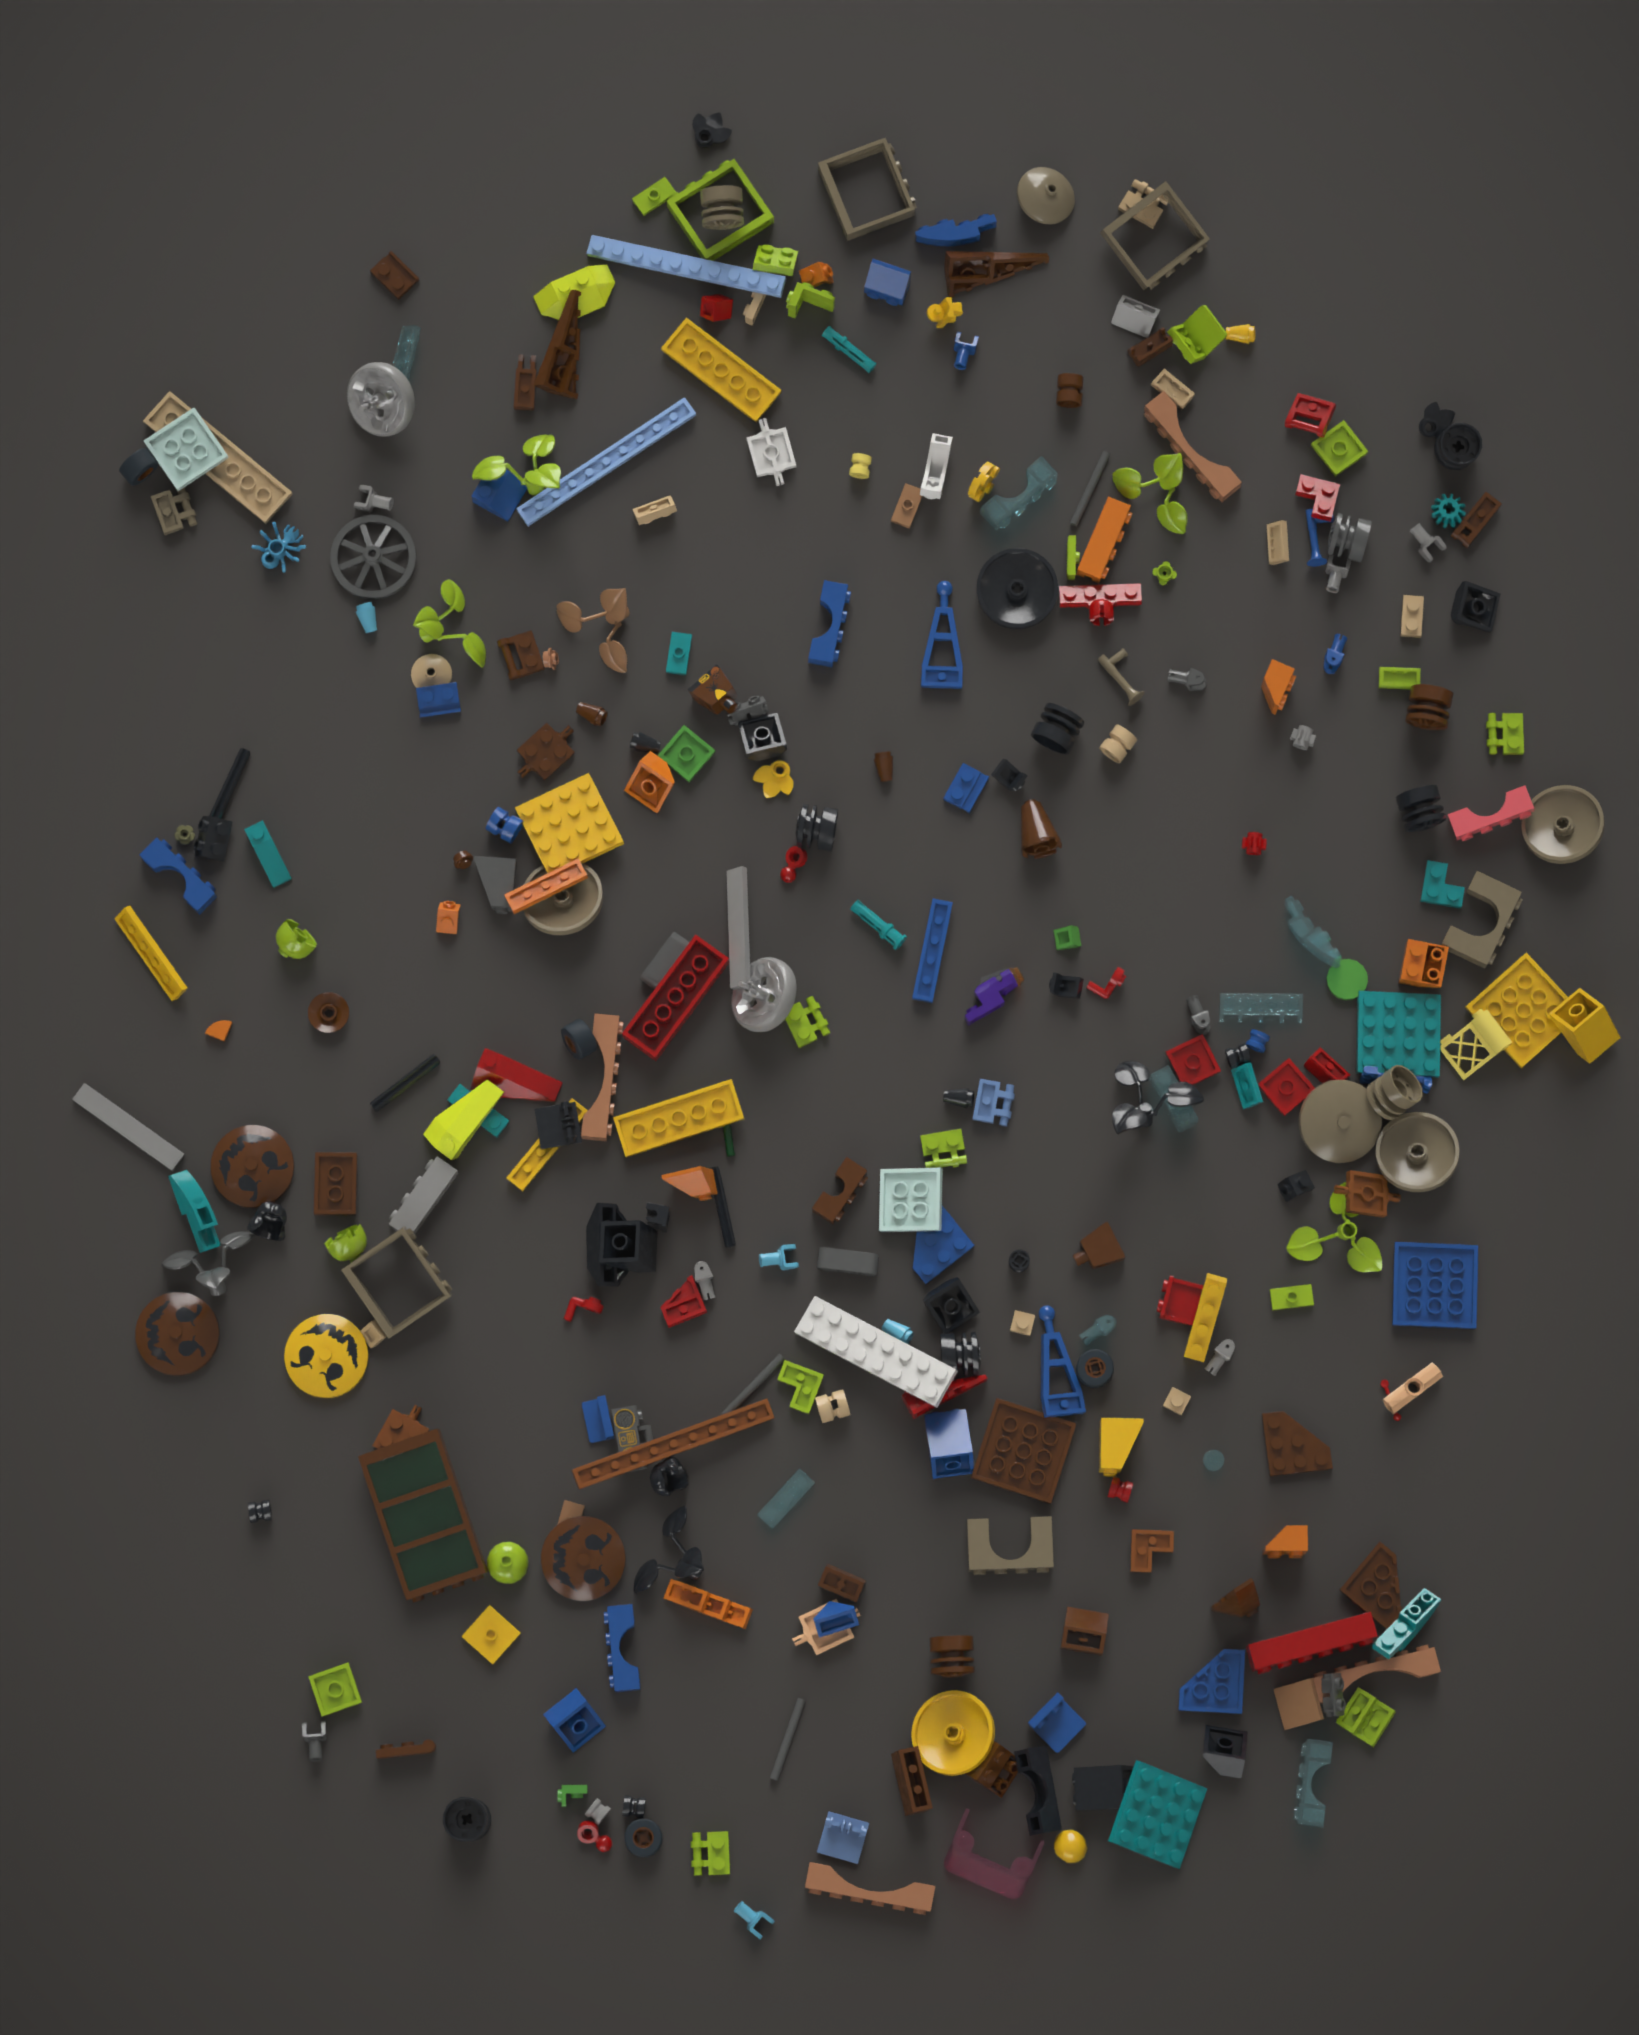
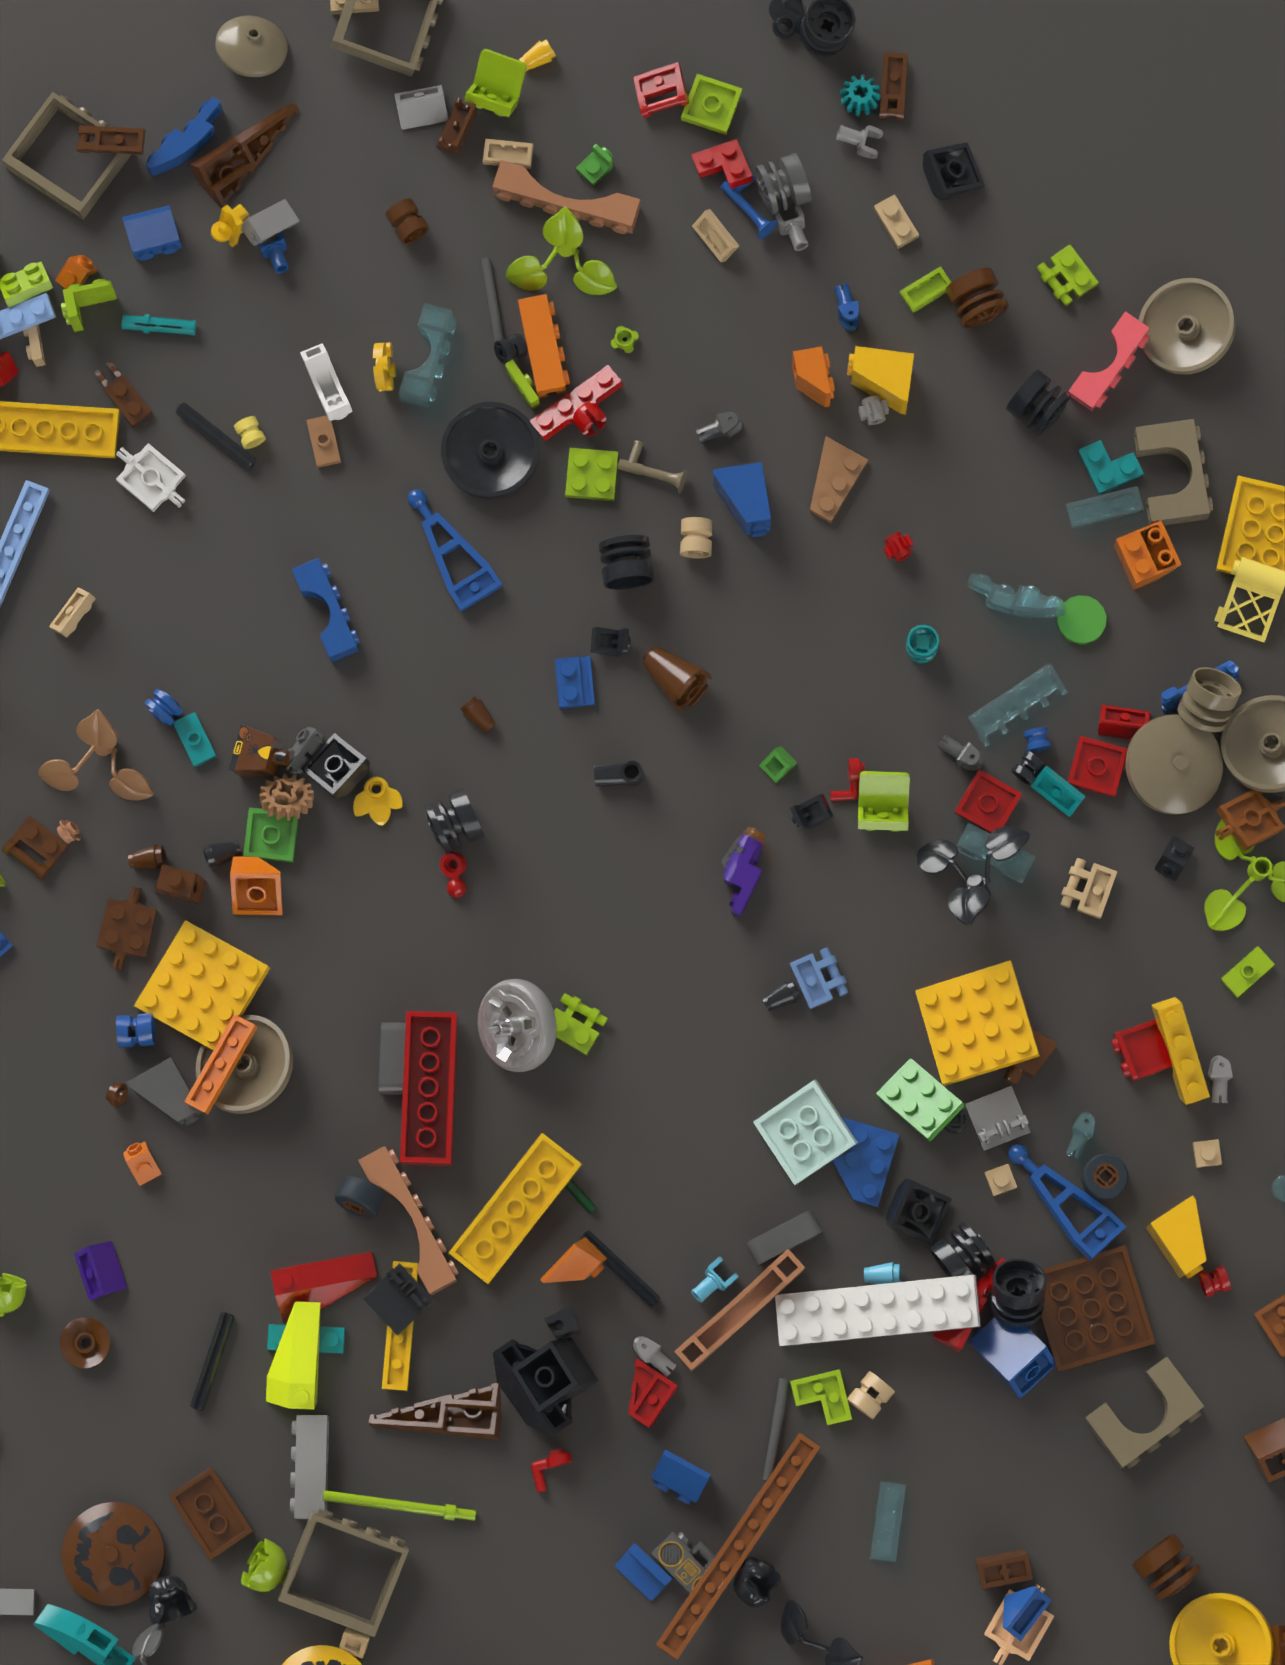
camera: 30 degrees left, 0 degrees up
light grey tile [727,866,751,990] -> none
reddish brown arch [812,1157,868,1225] -> none
teal pin [850,900,907,950] -> none
blue plate [912,898,953,1003] -> none
lime plate [920,1129,967,1168] -> none
teal plate [1356,991,1441,1078] -> none
none -> dark purple panel [74,1241,127,1301]
none -> reddish brown plate [76,126,146,155]
none -> reddish brown hinge [94,361,153,428]
none -> blue wheel [144,689,183,726]
none -> reddish brown torso [154,865,207,905]
none -> black axle [176,402,256,470]
none -> light grey hinge [241,199,299,246]
none -> medium nougat gear [259,774,314,821]
none -> lime bar [322,1490,476,1521]
none -> reddish brown wedge [369,1383,502,1440]
none -> black wheel [494,333,528,364]
none -> lime plate [565,448,619,501]
none -> bright green bracket [576,144,614,187]
none -> black piece [594,760,644,787]
none -> blue slope [651,1450,711,1505]
none -> nougat arch [674,1249,805,1372]
none -> blue slope [713,462,771,537]
none -> medium nougat wing [810,436,868,523]
none -> yellow slope [847,346,914,415]
none -> lime bracket [858,771,910,832]
none -> plate [876,1058,965,1142]
none -> teal wheel [905,625,939,664]
none -> yellow plate [915,960,1040,1086]
none -> light grey hinge [965,1086,1031,1151]
none -> black wheel [990,1259,1047,1328]
none -> tan plate [1060,858,1117,919]
none -> clear light blue plate [1065,486,1144,529]

